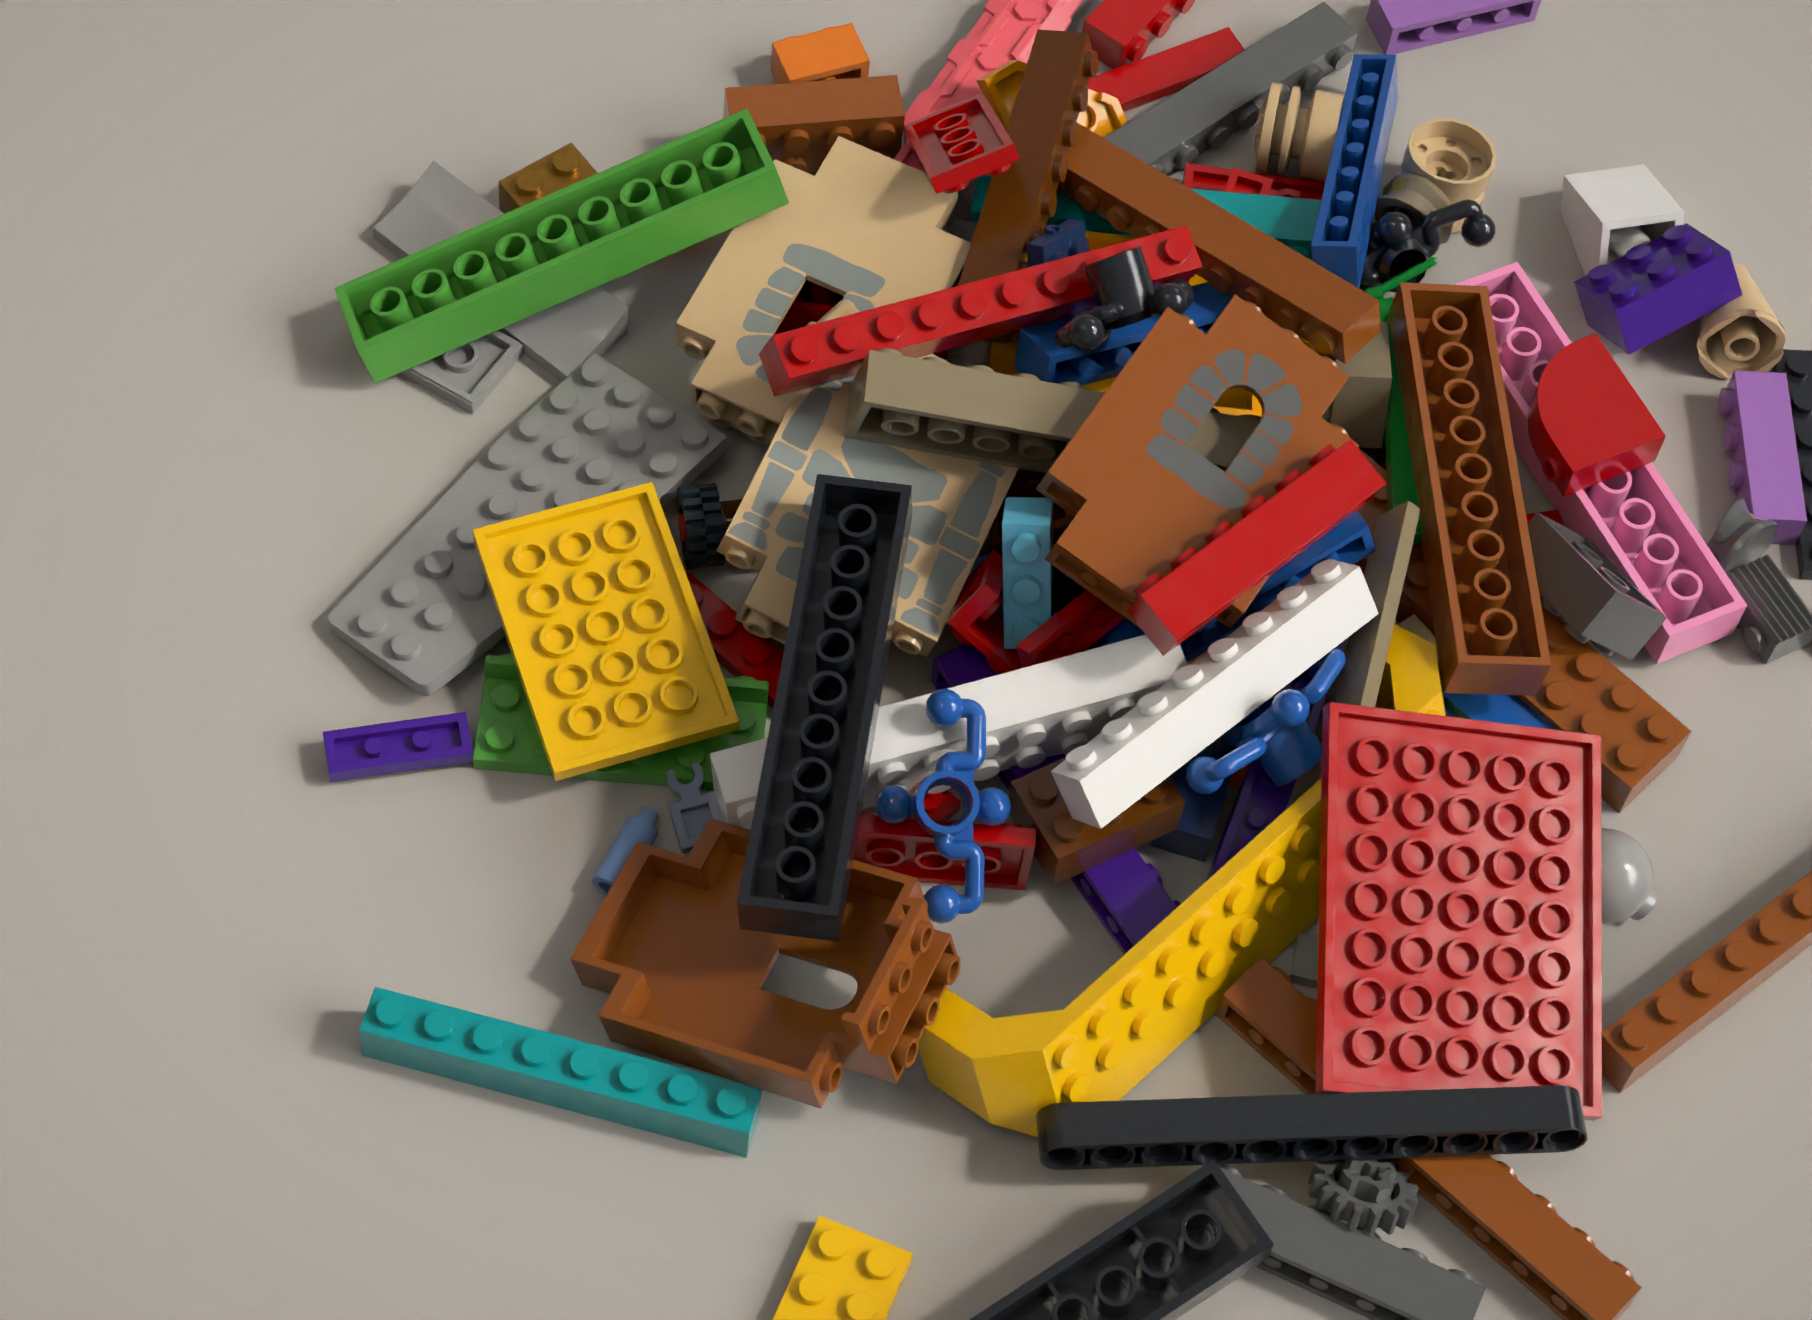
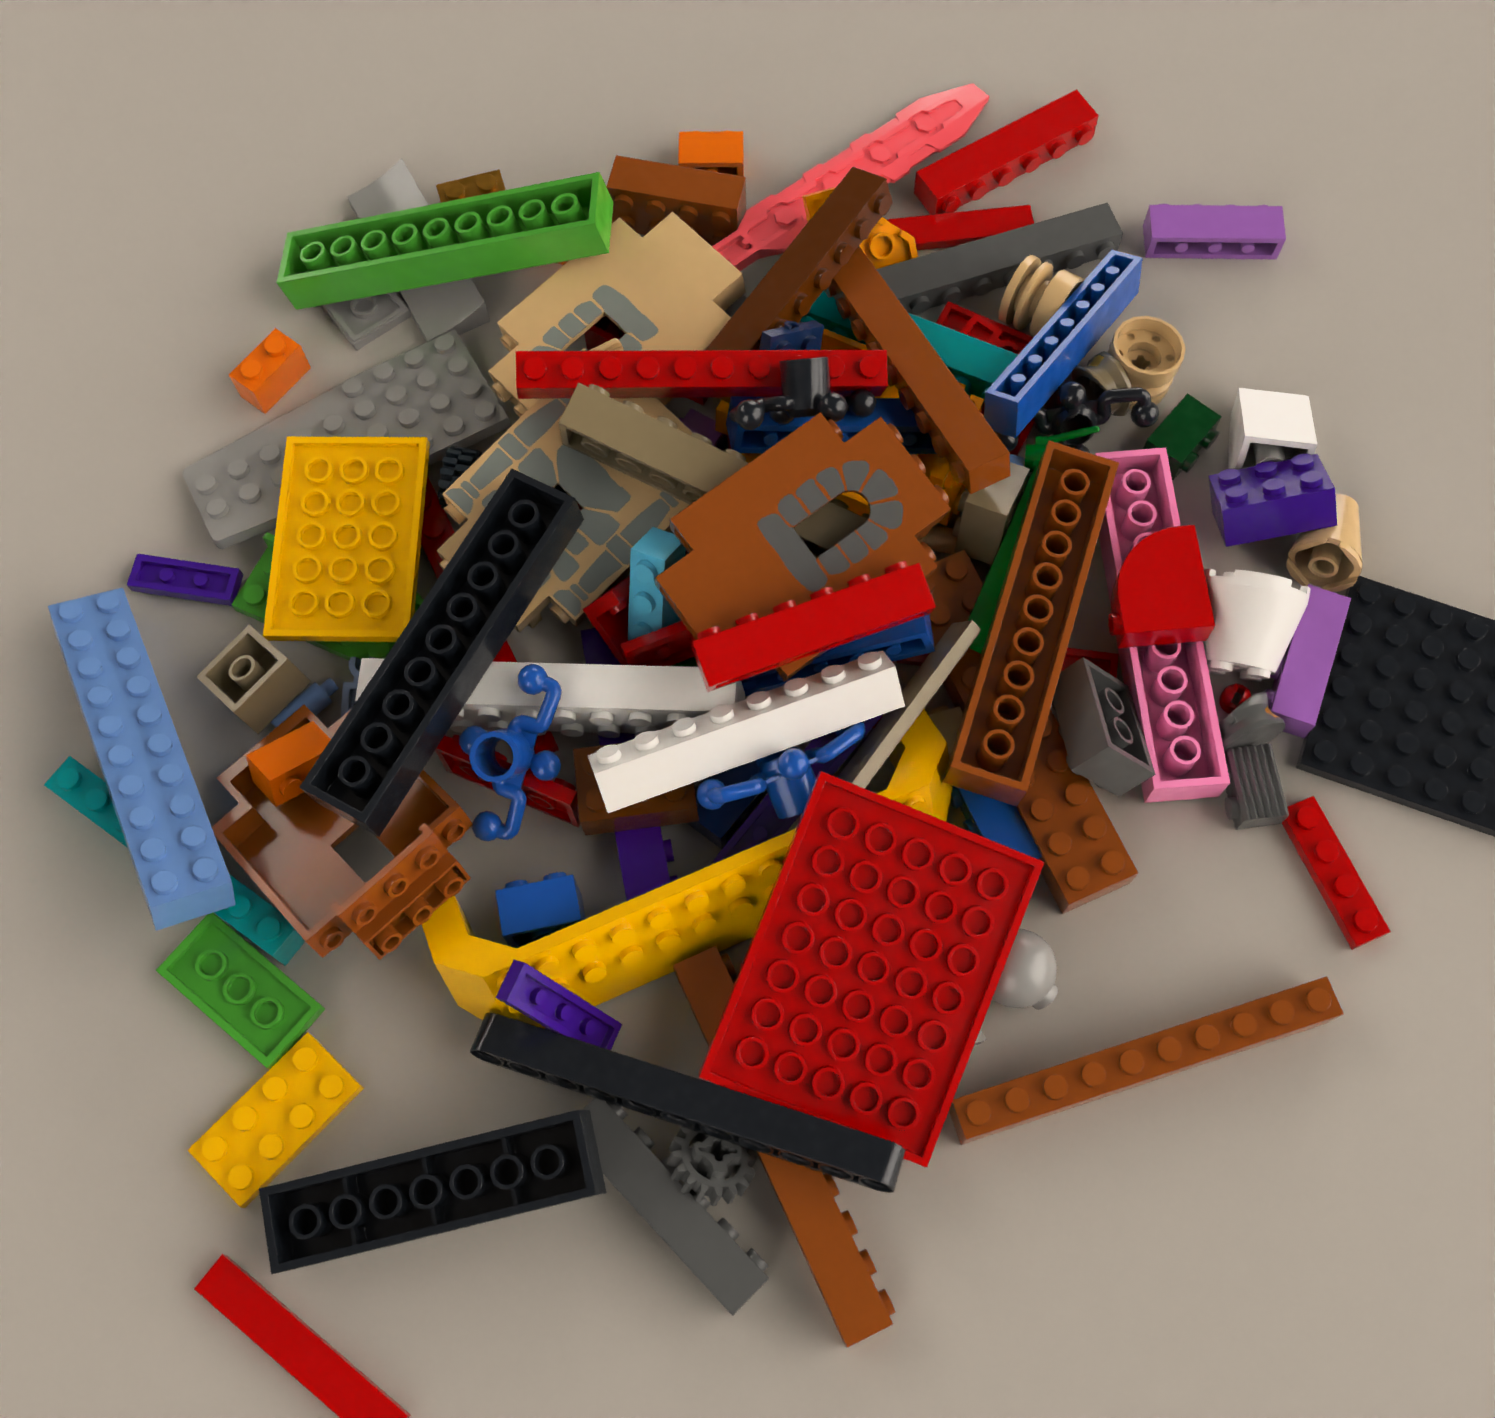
camera: 30 degrees right, 10 degrees up
red plate [903,93,1020,194] -> none
none -> medium blue brick [48,587,236,931]
none -> bright green plate [156,913,325,1069]
none -> dark tan brick [196,624,311,734]
none -> orange brick [229,328,311,414]
none -> orange brick [246,721,331,807]
none -> blue brick [495,872,586,948]
none -> dark purple plate [496,960,622,1050]
none -> dark green brick [1143,393,1222,480]
none -> white cone [1203,569,1311,682]
none -> red hinge [1219,683,1252,714]

